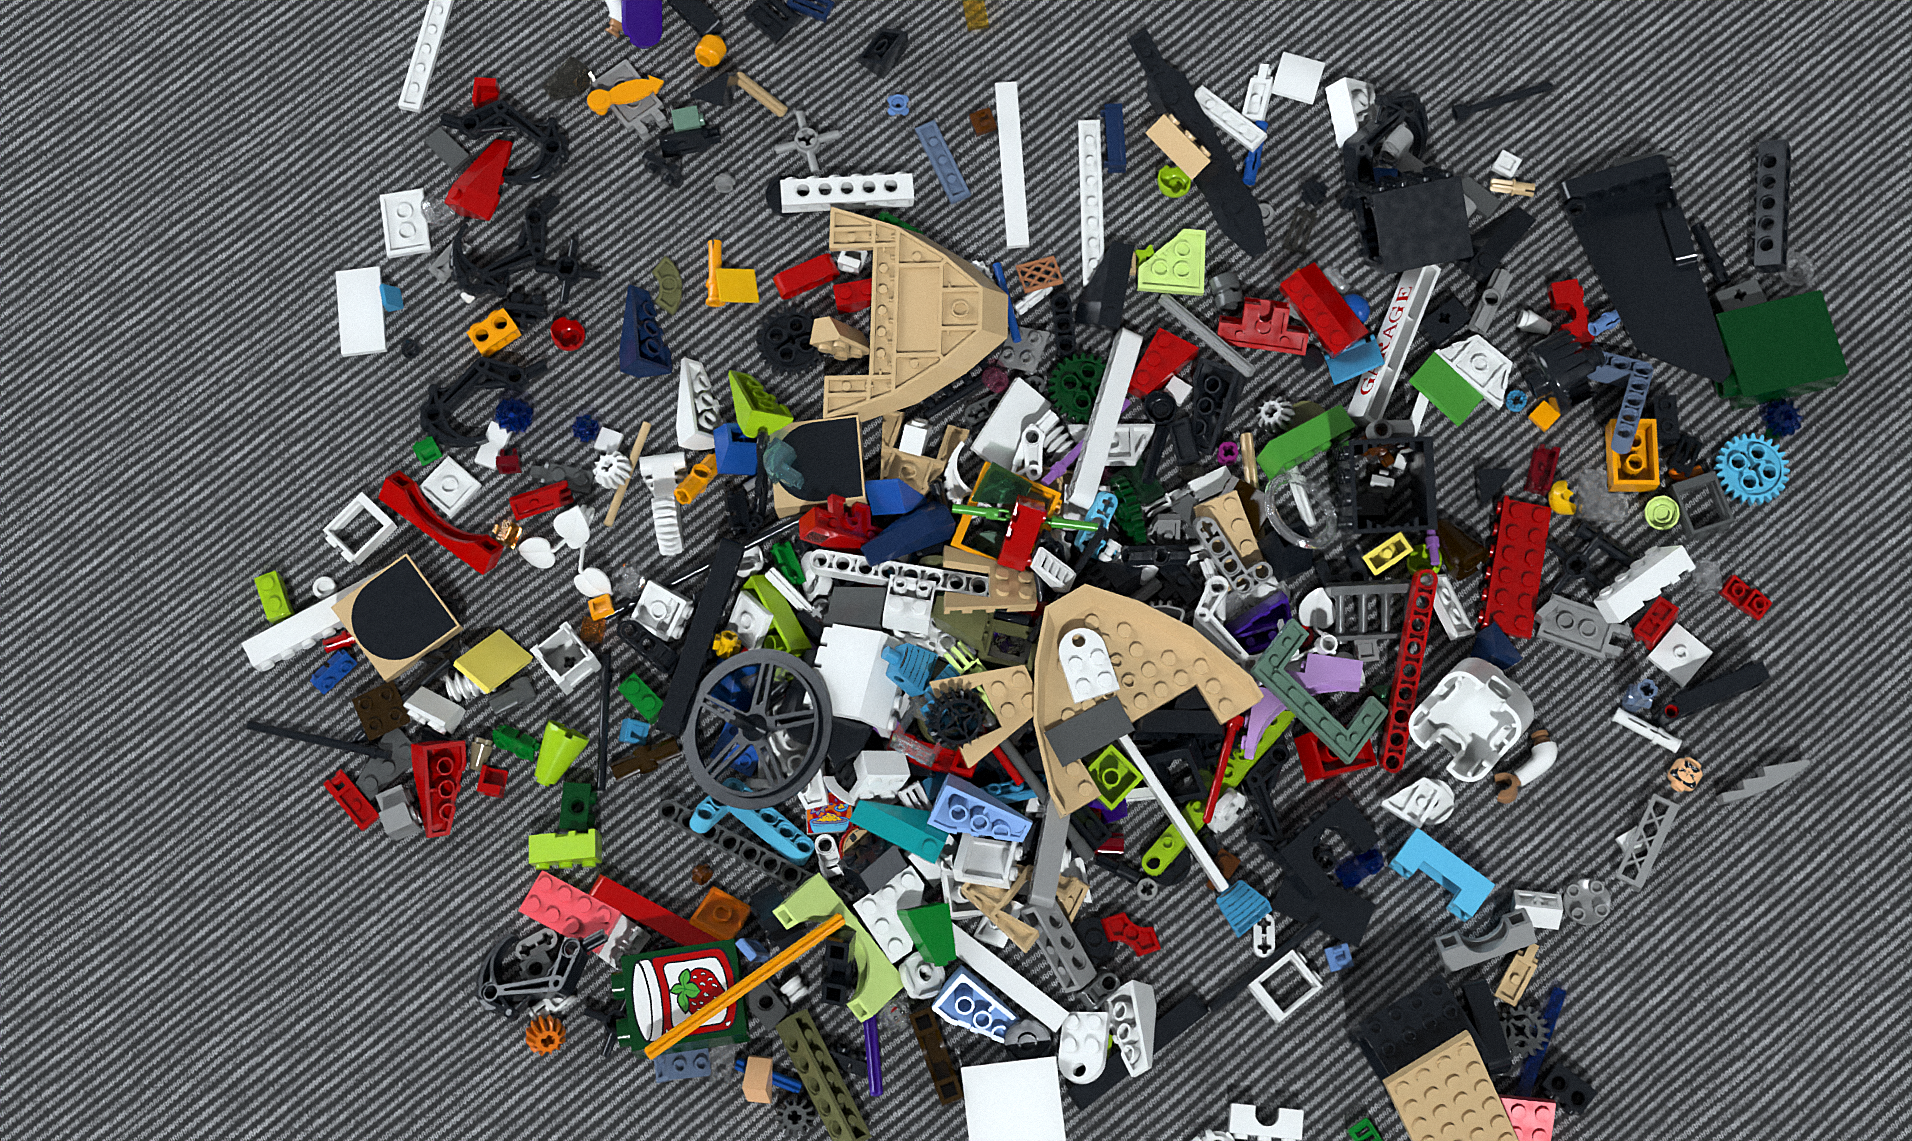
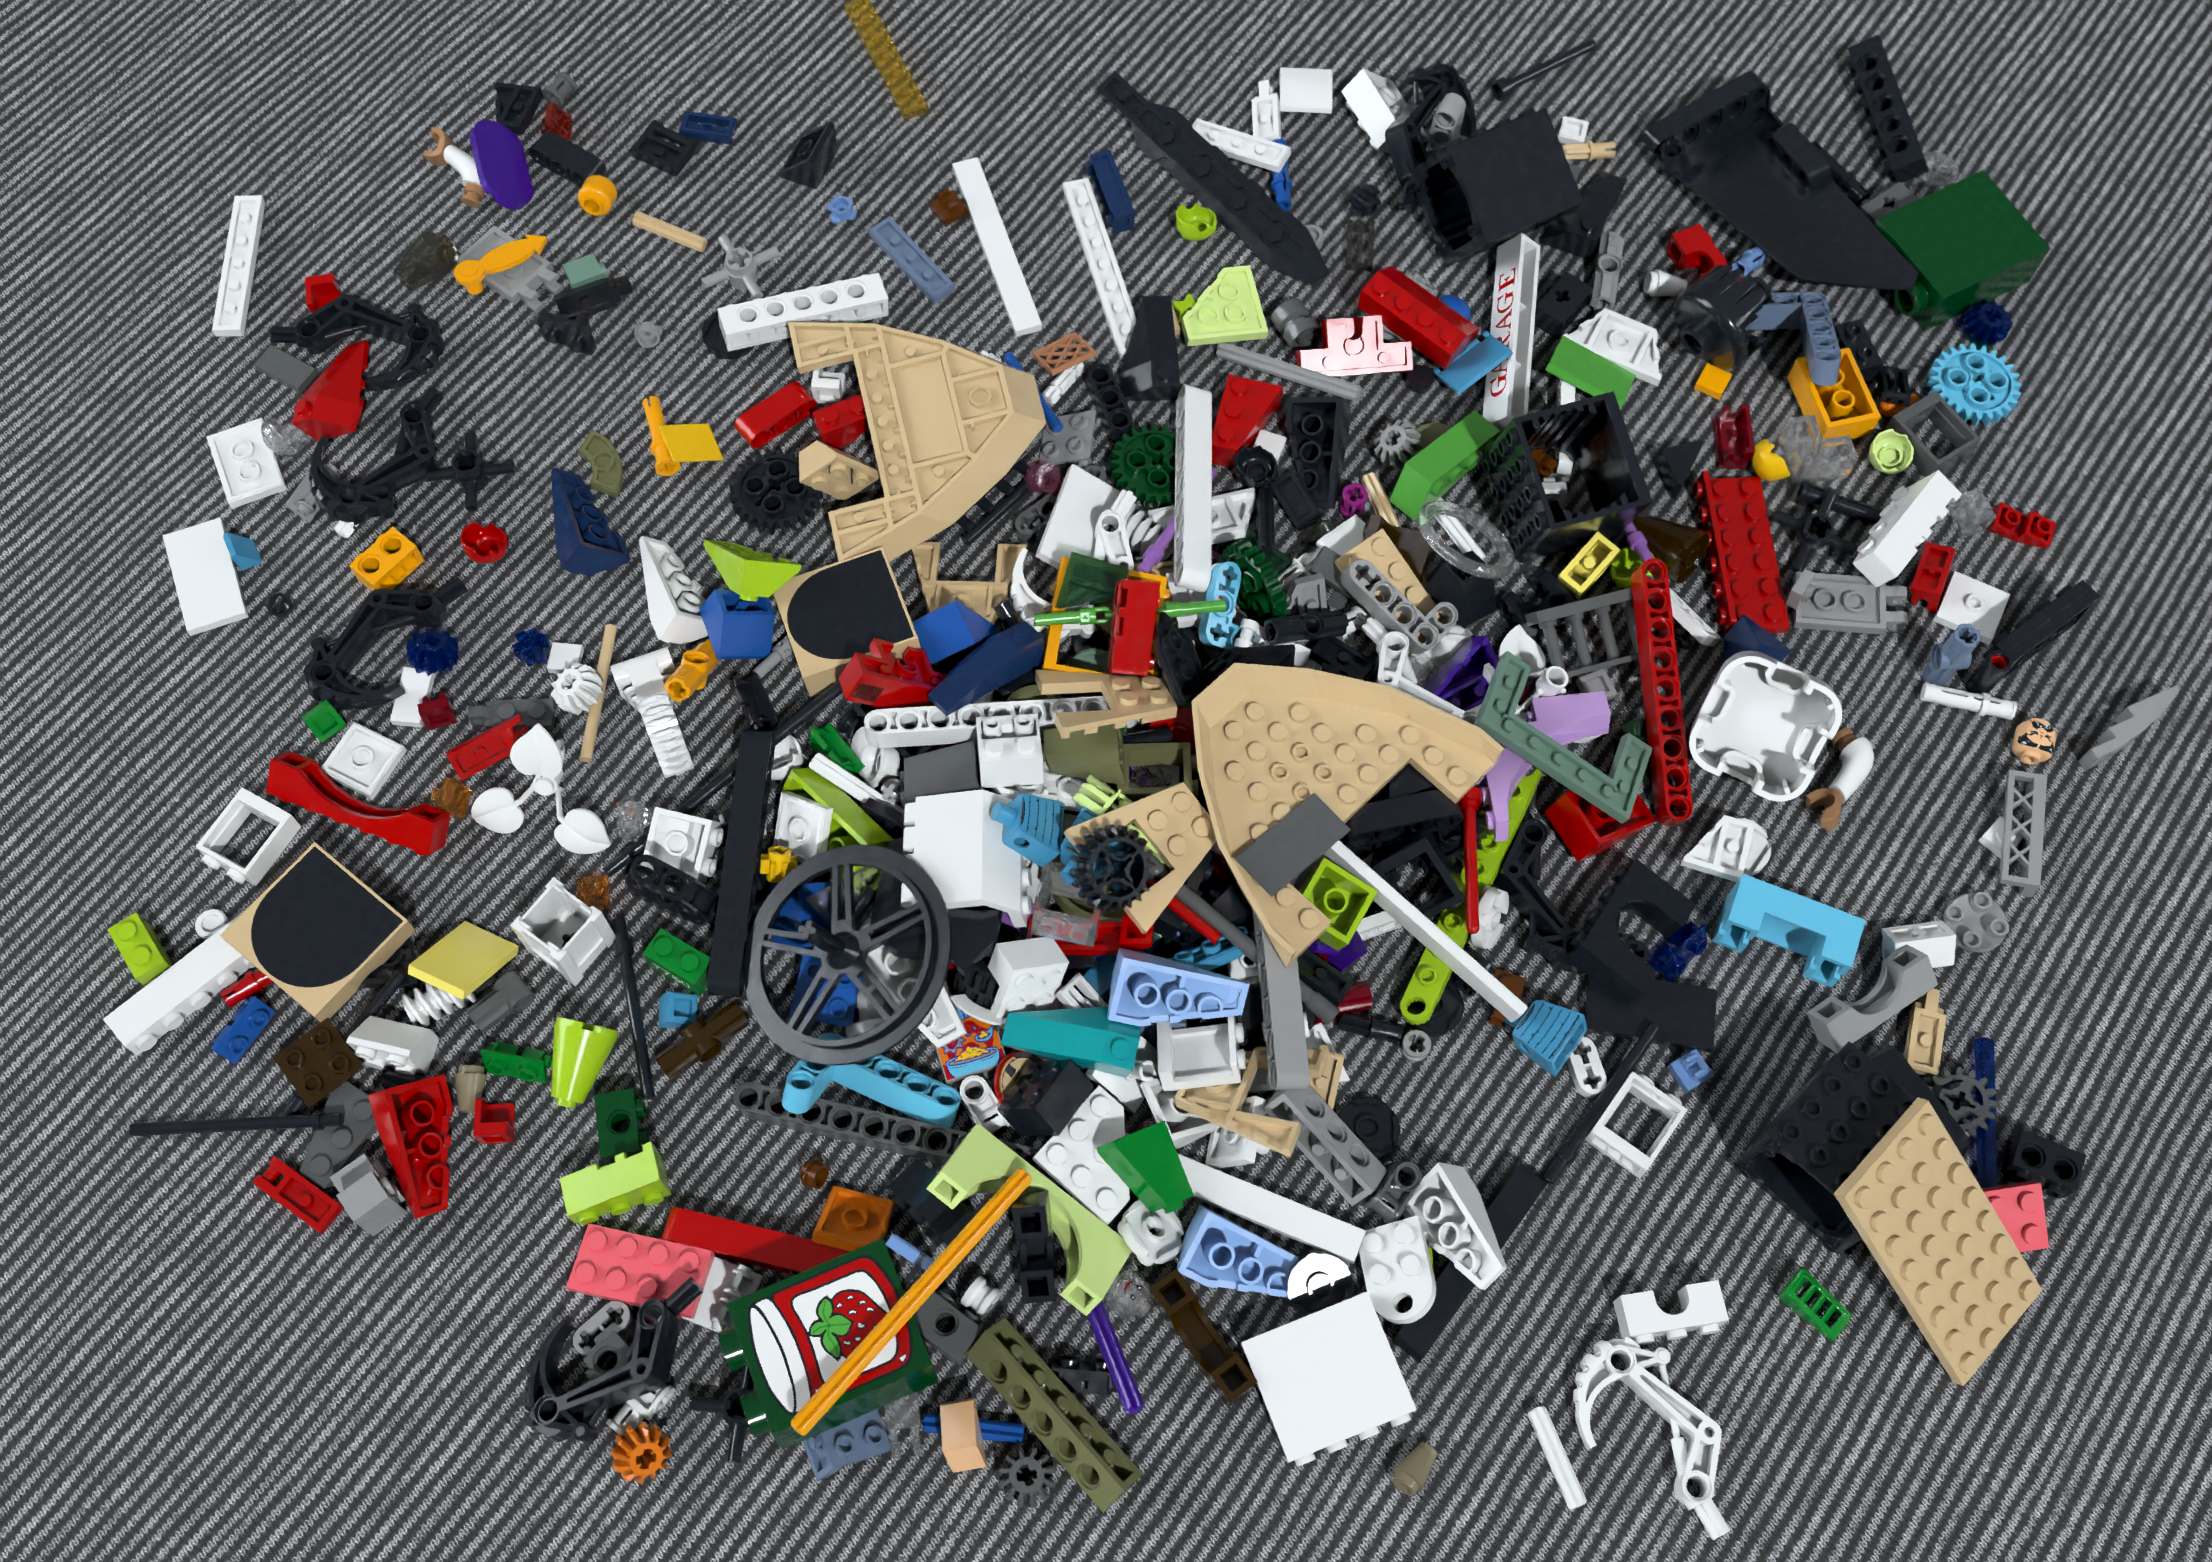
camera: 20 degrees left, 10 degrees down
black hips [504,292,548,330] -> none
light orange tile [588,593,615,621] -> none
black slope [690,72,739,107] -> none
black plant [749,430,768,529] -> none
clear light blue brick [763,437,805,489] -> none
white slope [899,417,933,456] -> none
black bar [1026,526,1108,644] -> none
white slope [1030,547,1076,593] -> none
white plate [1058,628,1120,704] -> none
red tile [1100,912,1161,957] -> none
tan wedge [1146,112,1212,180] -> none
dark azure bush [1505,390,1527,412] -> none

